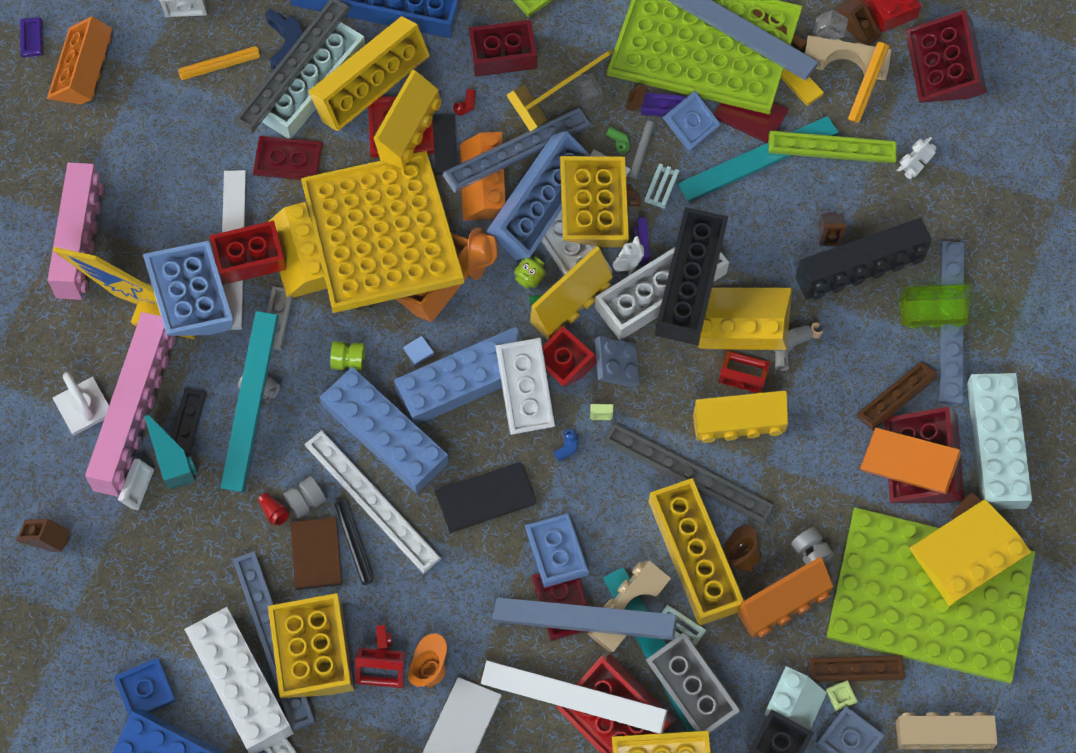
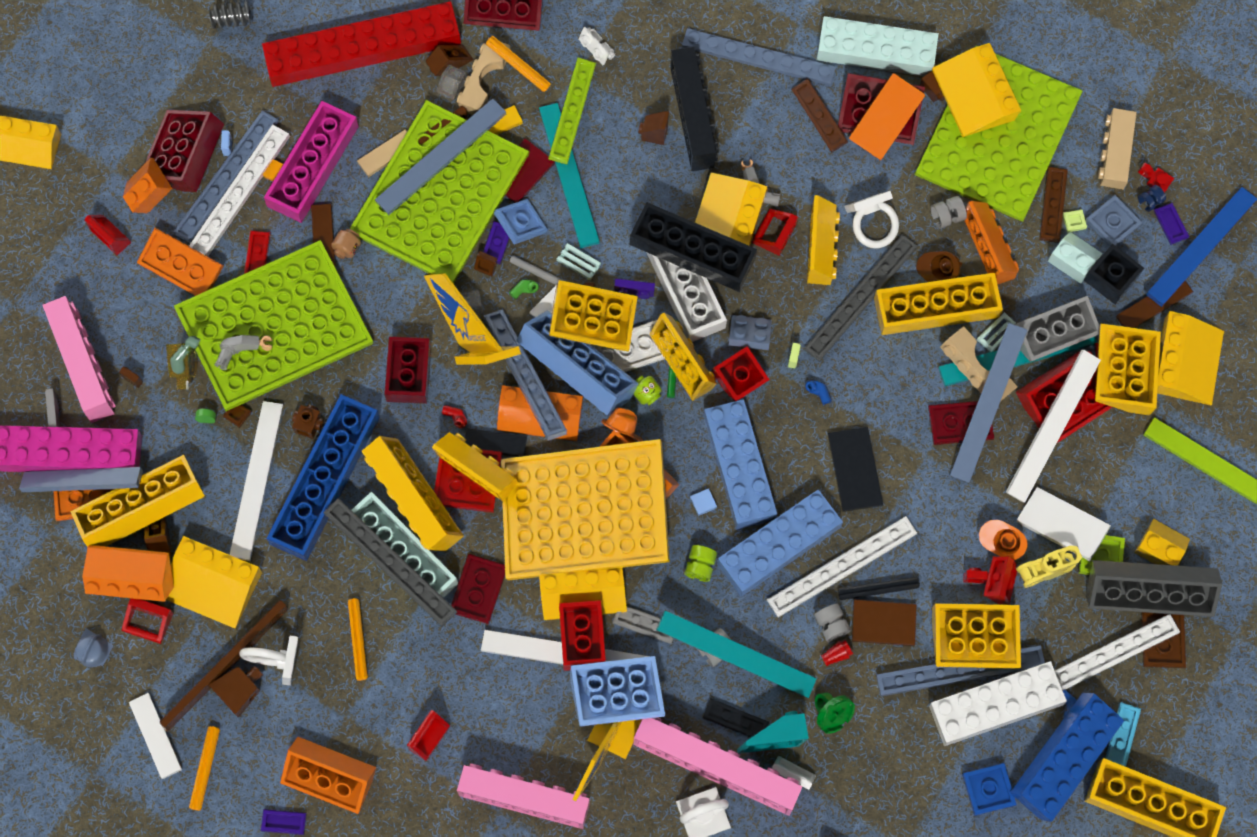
camera: 80 degrees left, 5 degrees up
dark blue arch [265,8,302,70] -> none
white tile [495,338,555,435] -> none
medium blue tile [525,513,589,588] -> none
white hinge [613,236,644,275] -> none
clear neon green slope [899,283,972,328] -> none
none -> red tile [407,710,450,761]
none -> green tile [815,692,855,734]
none -> white tile [844,191,899,248]
none -> light yellow piece [1016,546,1082,588]

